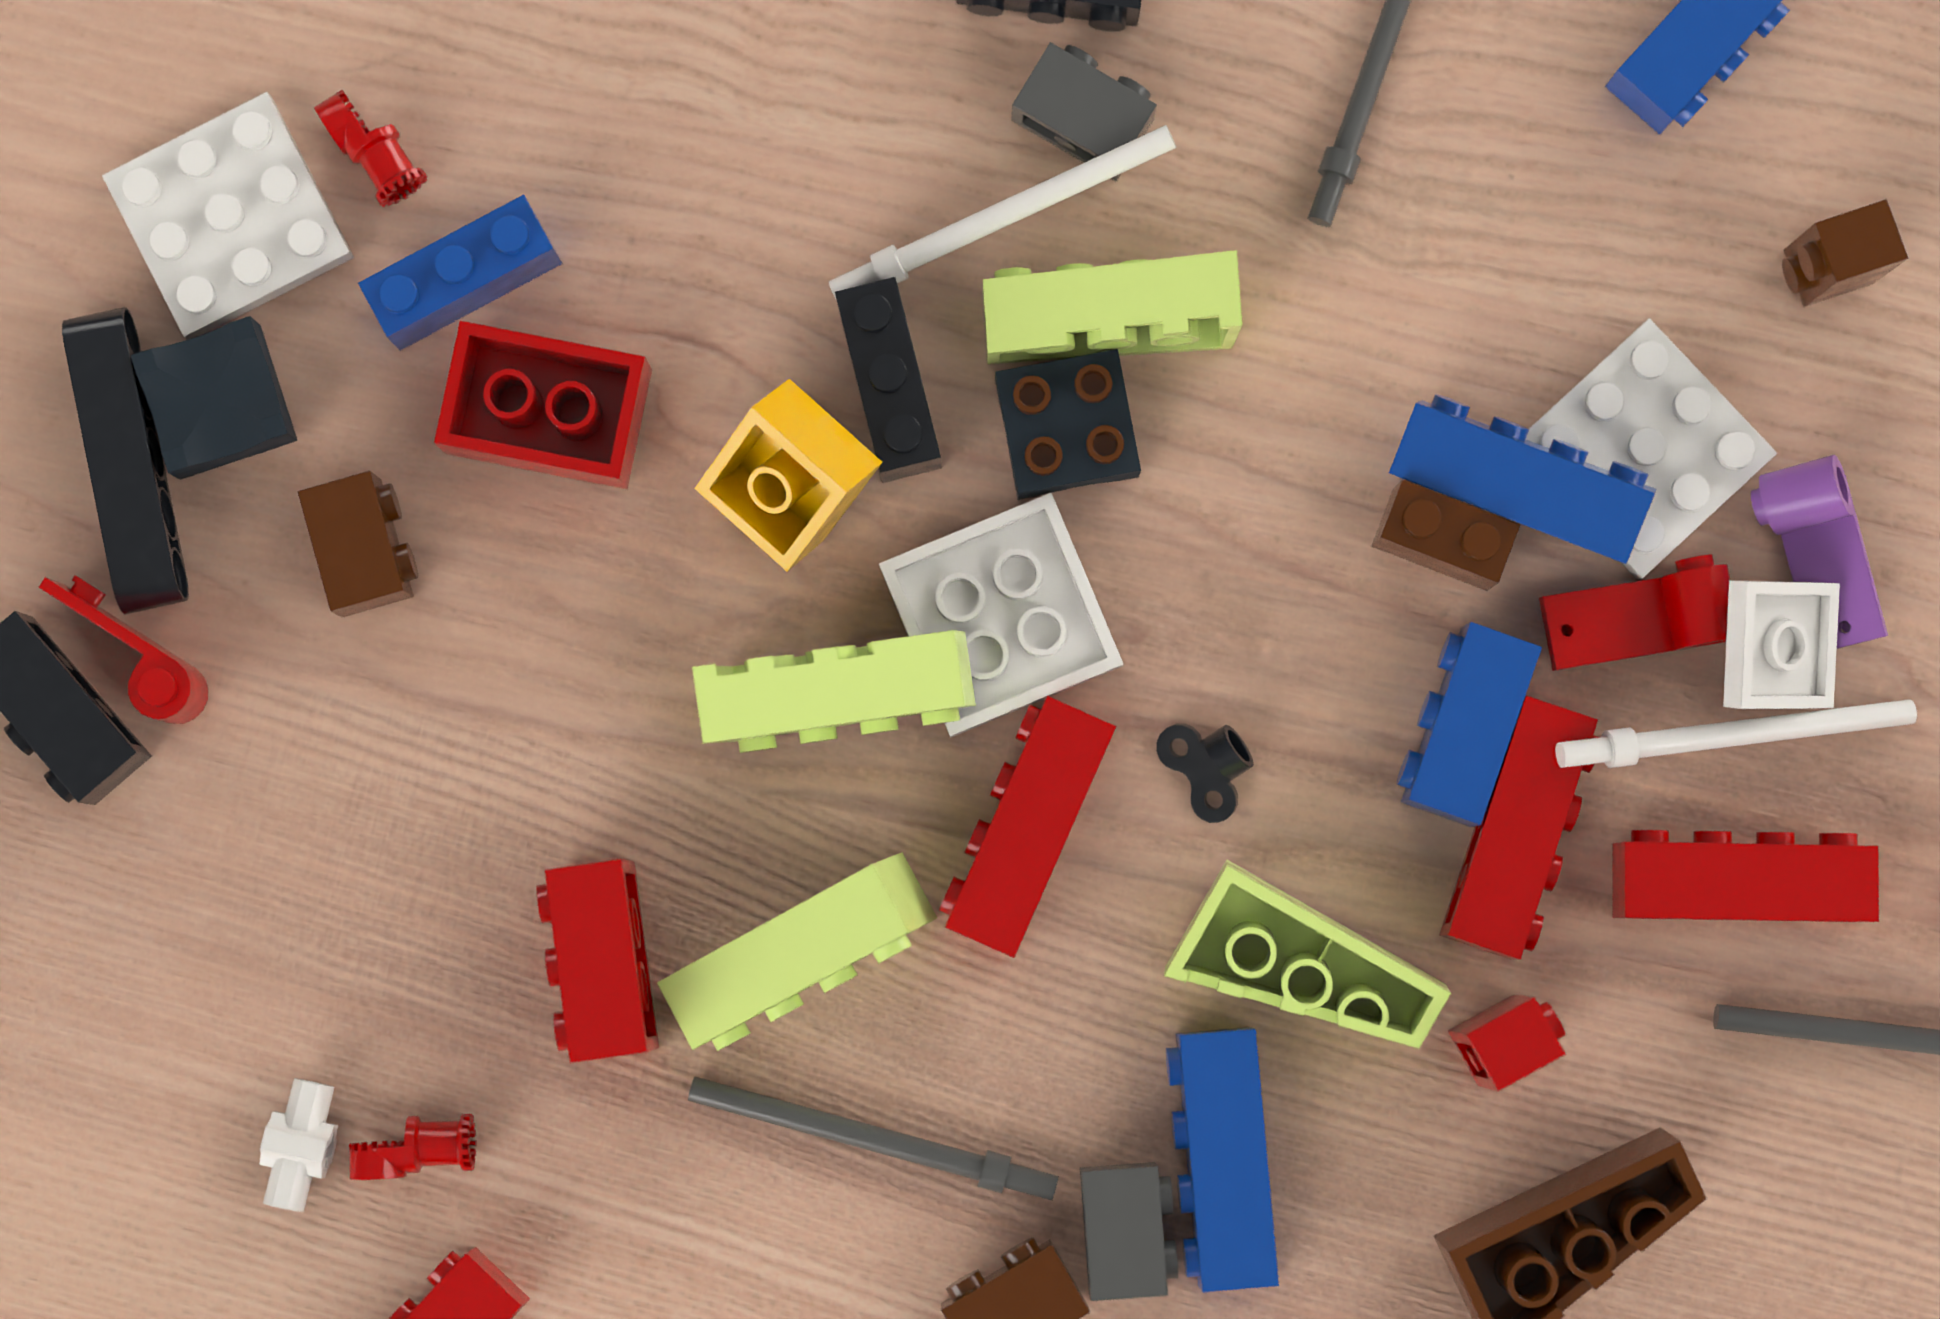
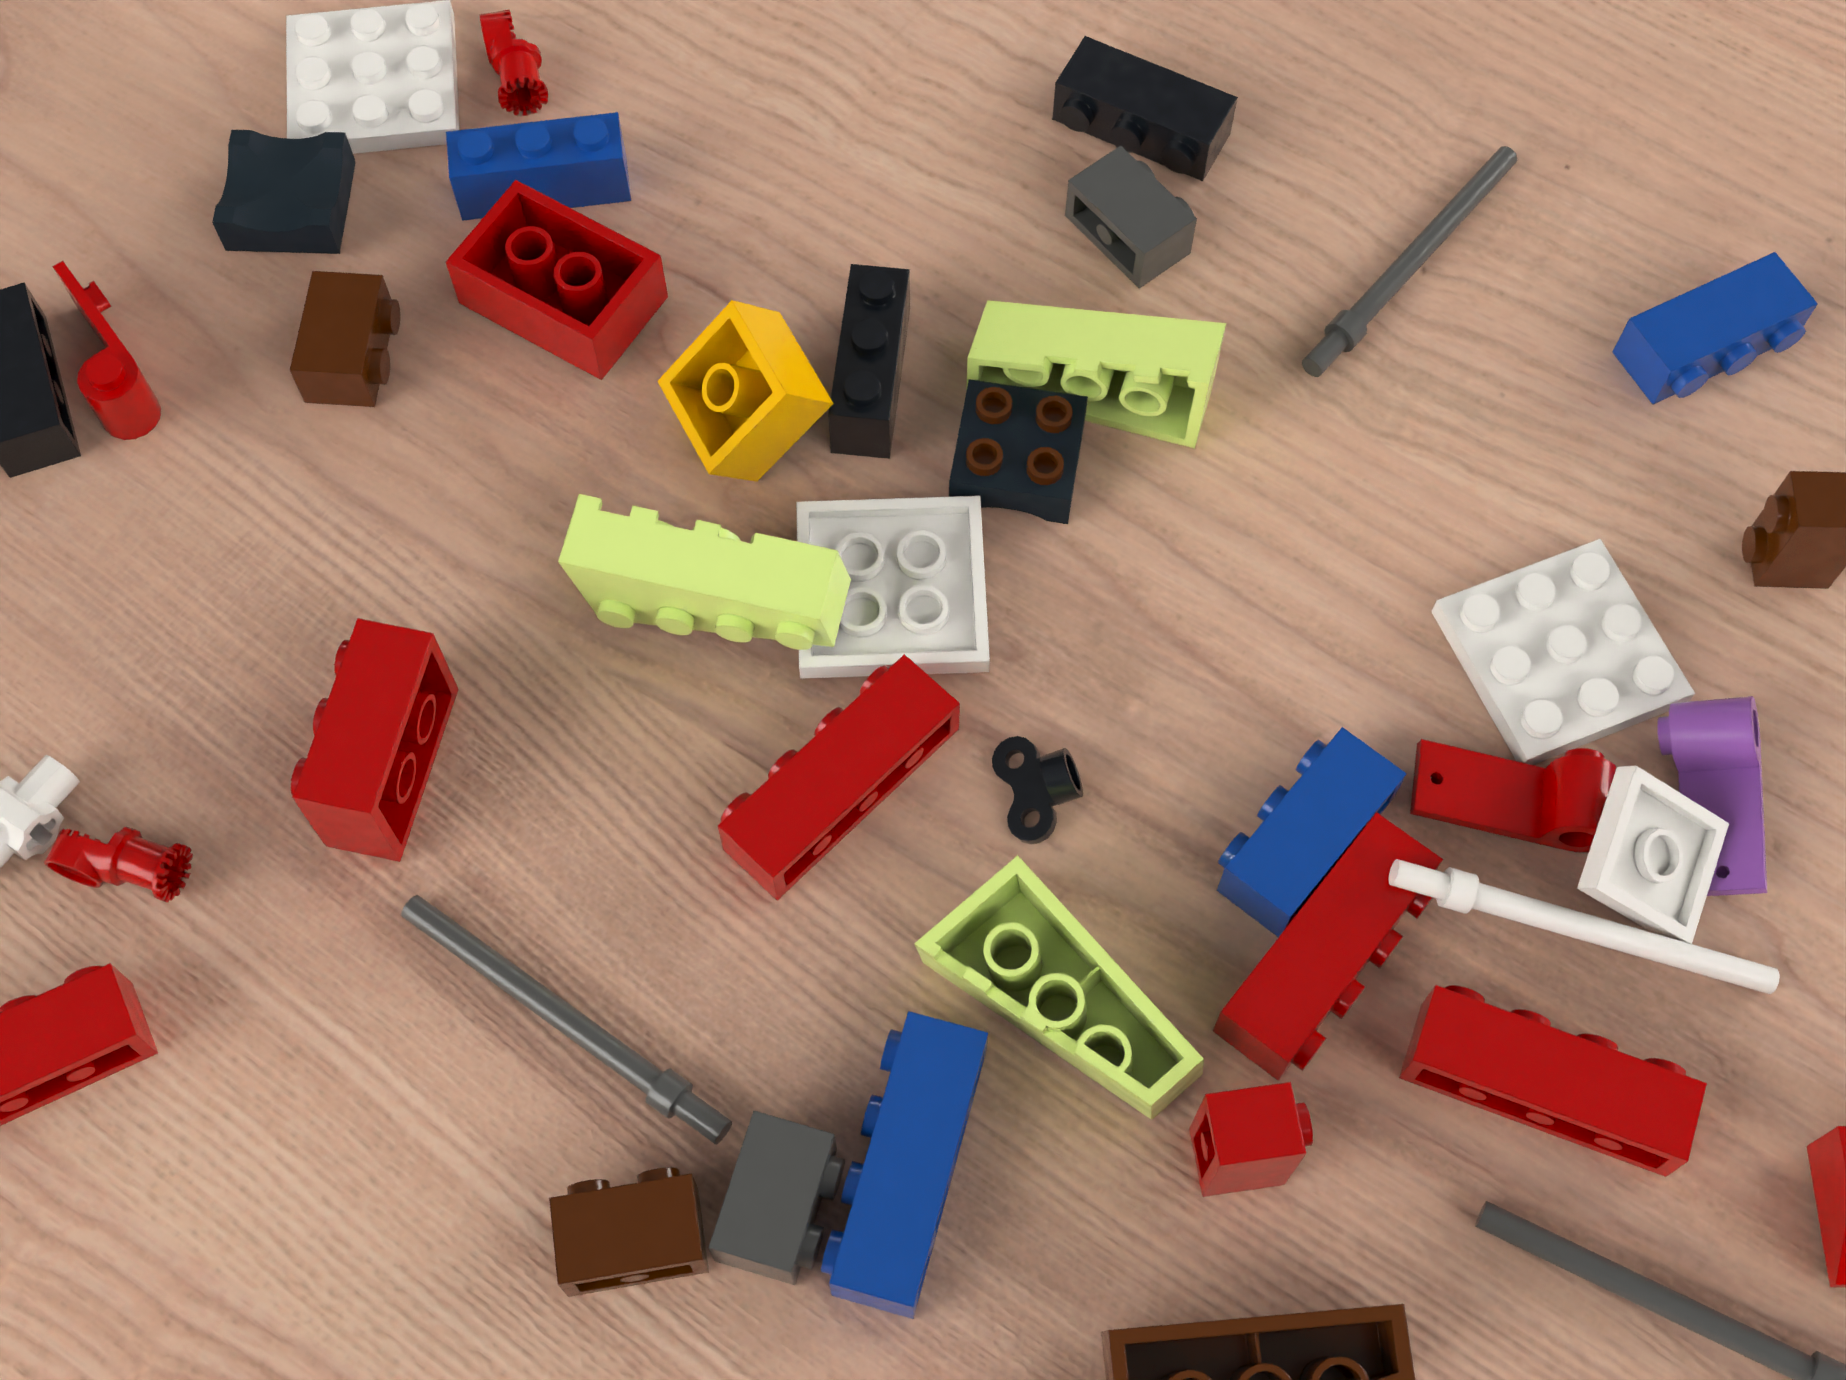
camera: 20 degrees right, 20 degrees down
black beam [62,307,189,615] -> none
yellowish green wedge [657,852,937,1051] -> none
white bar [829,125,1176,299] -> none
reddish brown brick [1371,479,1521,591] -> none
blue brick [1389,394,1657,564] -> none

